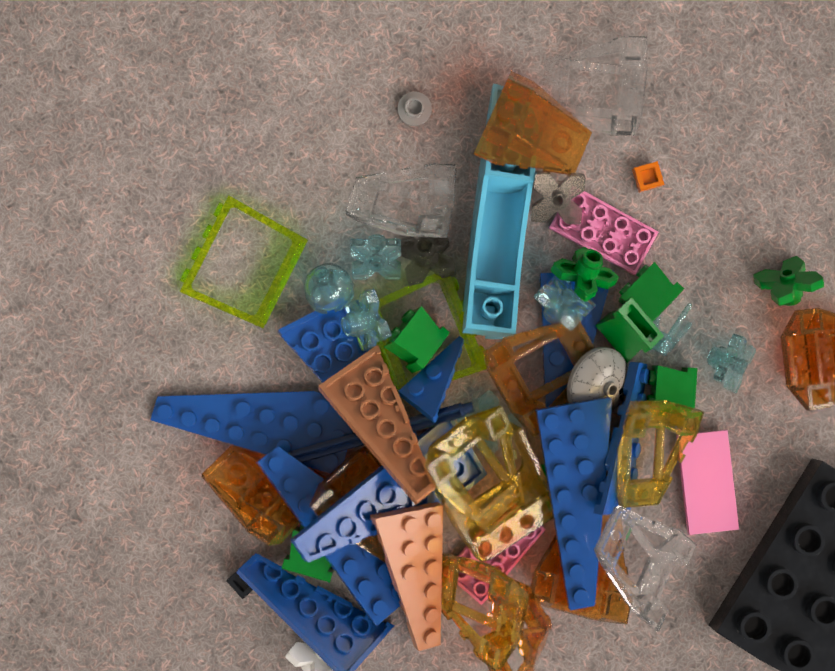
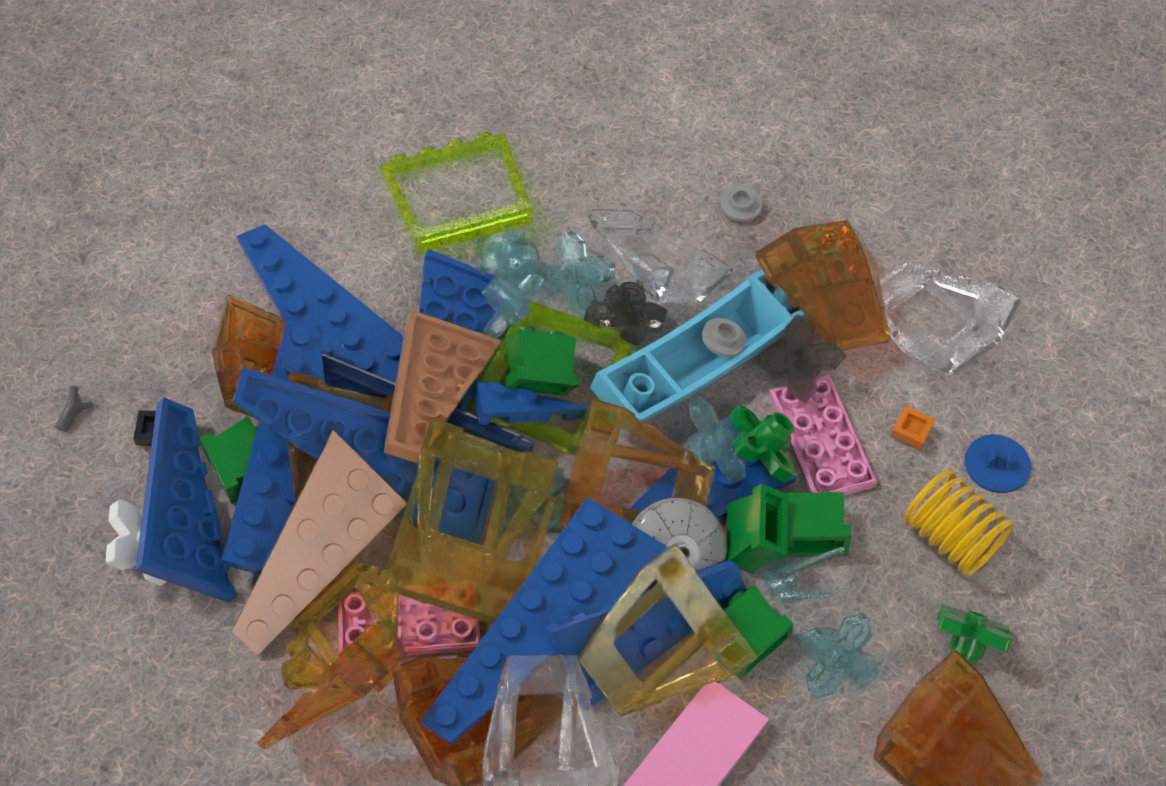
camera: 45 degrees right, 30 degrees down
none -> dark grey bar [55,386,93,432]
none -> light grey piece [702,318,746,357]
none -> yellow piece [903,469,1014,576]
none -> blue piece [965,434,1031,493]

